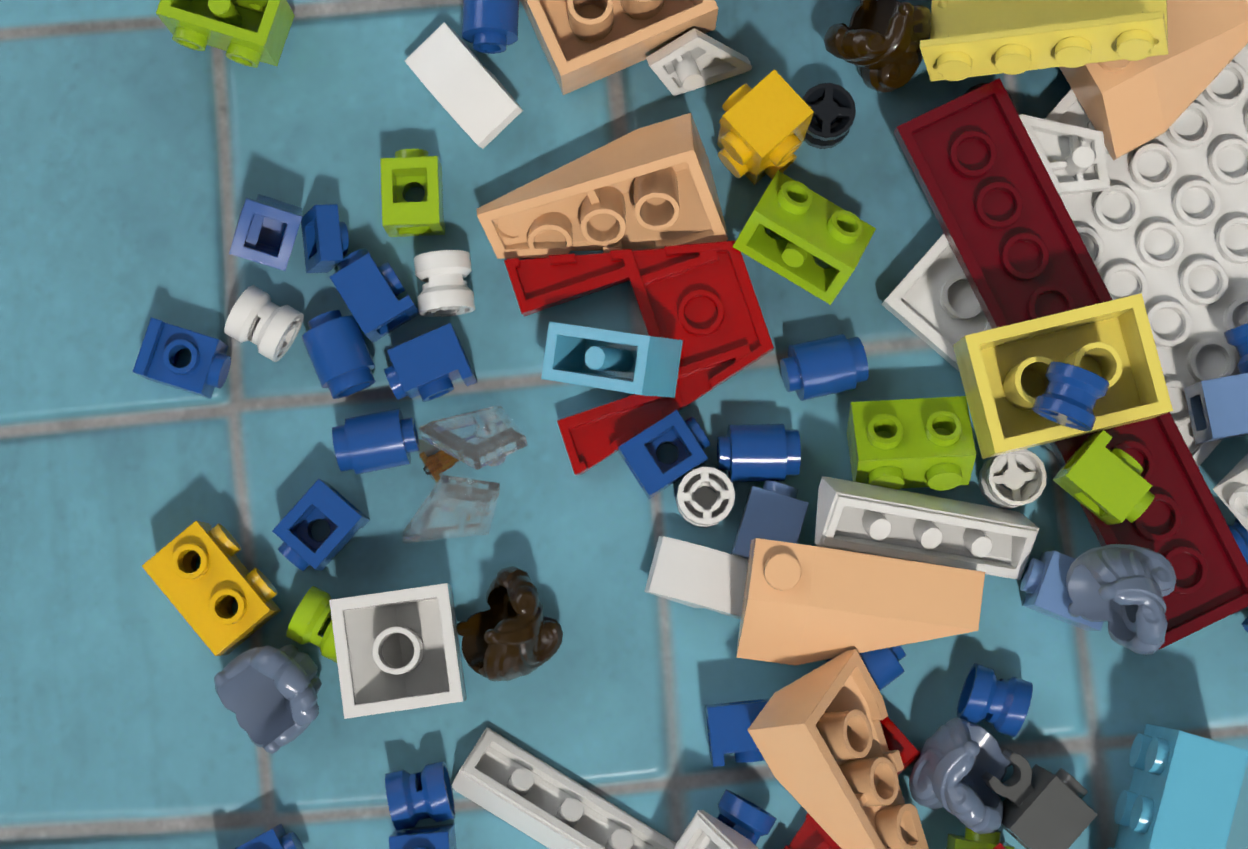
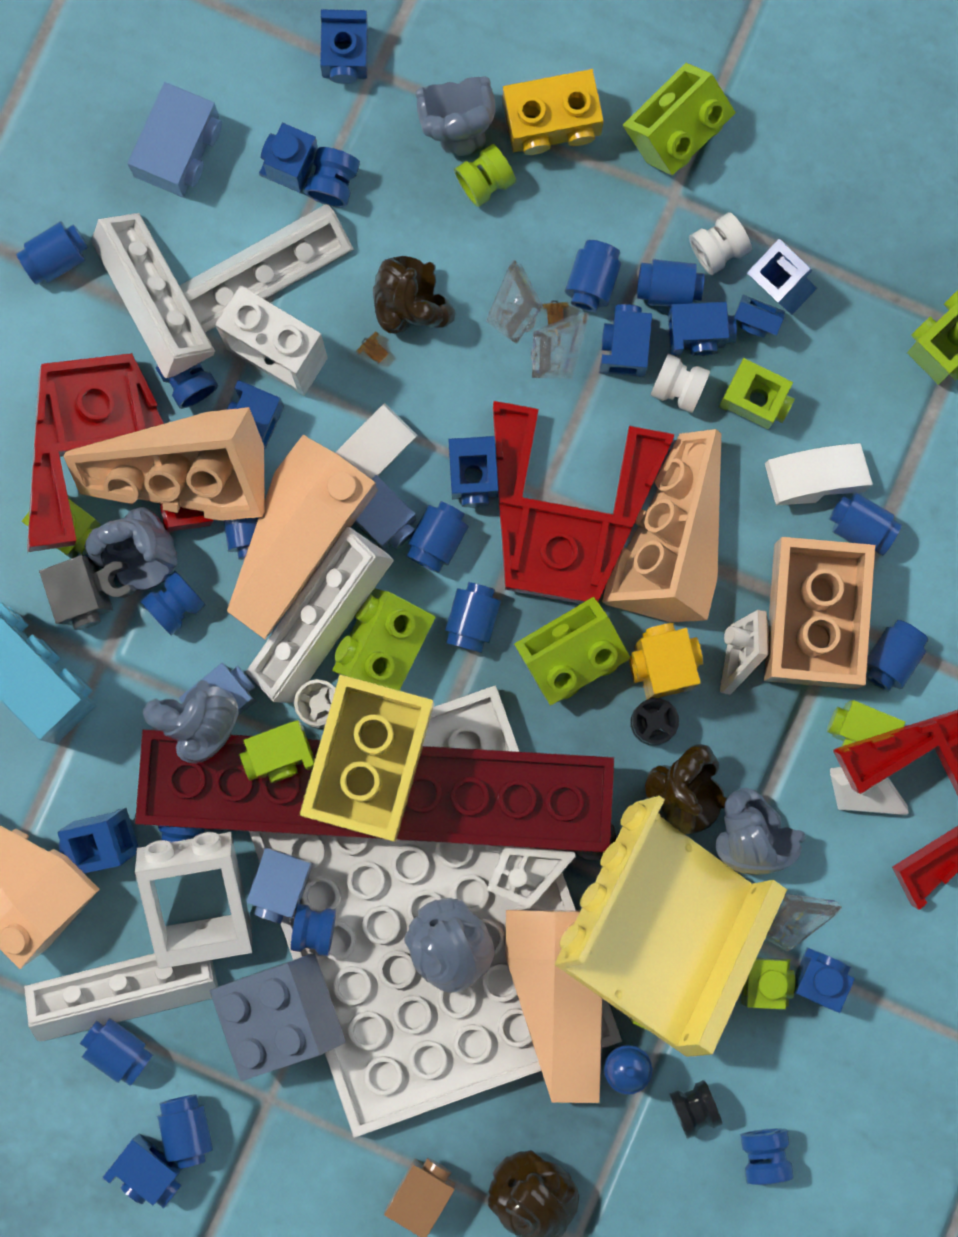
camera: 115 degrees right, 0 degrees up
blue brick [133,317,231,399] -> none
blue brick [272,479,370,571] -> none
white slope [329,583,467,719] -> none
medium azure brick [541,322,683,398] -> none
white wheel [676,467,735,528] -> none
blue wheel [1032,362,1110,431] -> none
none -> white window [215,285,328,396]
none -> clear orange piece [356,331,389,365]
none -> sand blue hair [404,898,494,993]
none -> lime brick [623,63,736,176]

